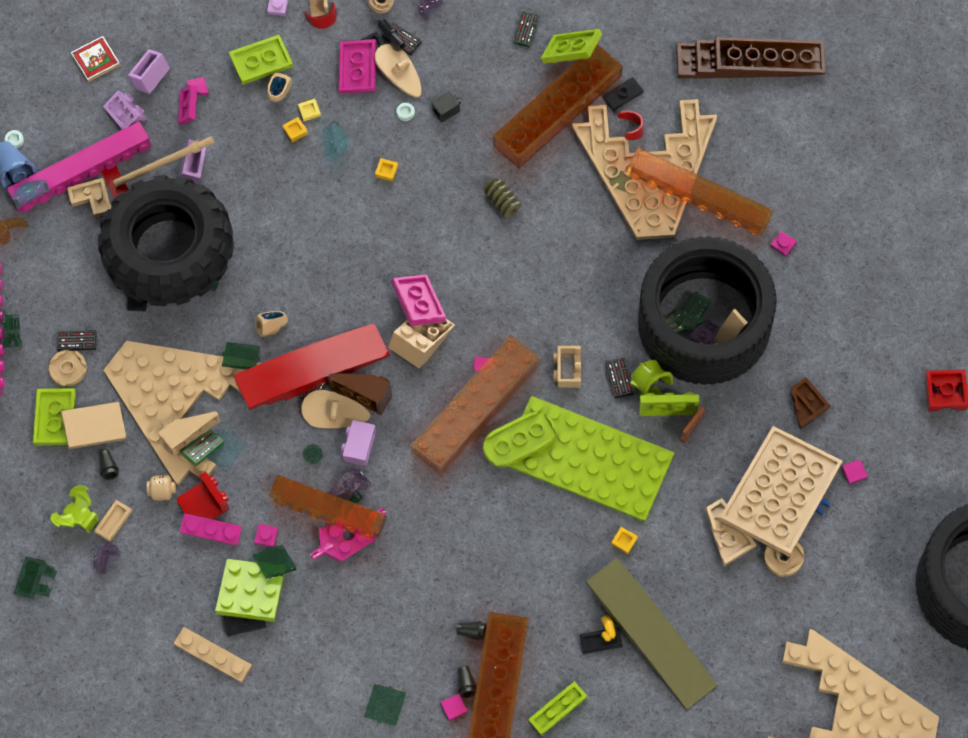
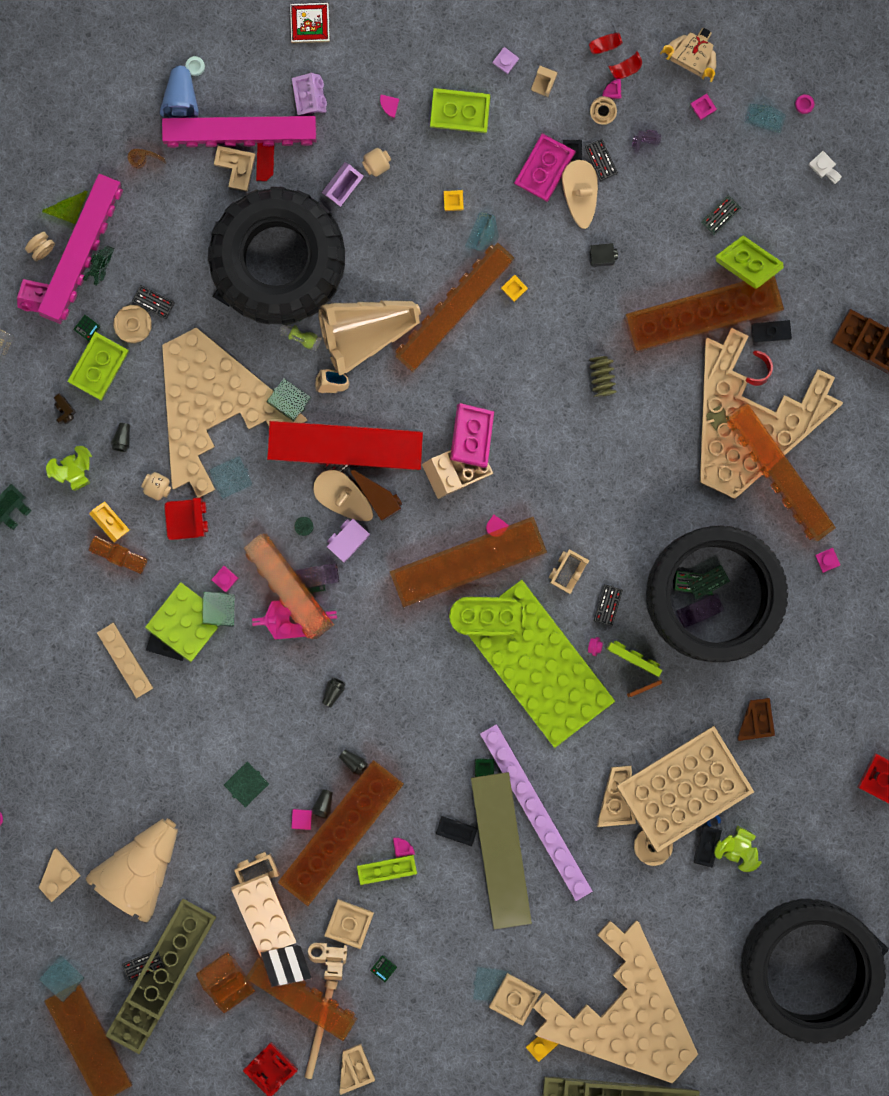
camera: 25 degrees right, 20 degrees up
clear light blue slope [12,179,50,208] -> none
tan tile [61,402,127,449] -> none
clear purple bracket [93,544,121,574] -> none
tan tile [94,500,133,542] -> none
tan bar [113,136,214,187] -> none
lavender piece [128,49,170,94] -> none
tan slope [158,411,221,456] -> none
dark pink plate [178,85,197,125] -> none
dark pink plate [180,513,242,546] -> none
tile [182,429,224,467] -> none
rock [267,73,292,102] -> none
light yellow tile [298,99,321,121] -> none
red helmet [304,2,337,29] -> none
black axle [377,19,406,51] -> none
light aqua tile [396,103,415,121] -> none
yellow arm [601,615,616,642] -> none
yellow plate [611,527,638,555] -> none
lime helmet [630,360,673,395] -> none
tan slope [713,309,748,344] -> none
dark pink tile [842,460,868,485] -> none
none -> dark brown bracket [54,393,76,424]
none -> dark green tile [73,315,101,342]
none -> clear orange piece [88,536,148,574]
none -> yellow plate [89,501,129,542]
none -> clear piece [279,323,322,352]
none -> tan cone [319,300,421,375]
none -> pearl dark grey cone [322,677,346,707]
none -> tan head [362,148,391,177]
none -> dark pink tile [393,838,415,857]
none -> clear orange brick [395,243,515,373]
none -> dark green tile [475,759,494,777]
none -> lavender plate [480,724,593,901]
none -> dark pink plate [588,637,603,656]
none -> black plate [693,825,722,868]
none -> lime animal [714,825,762,872]

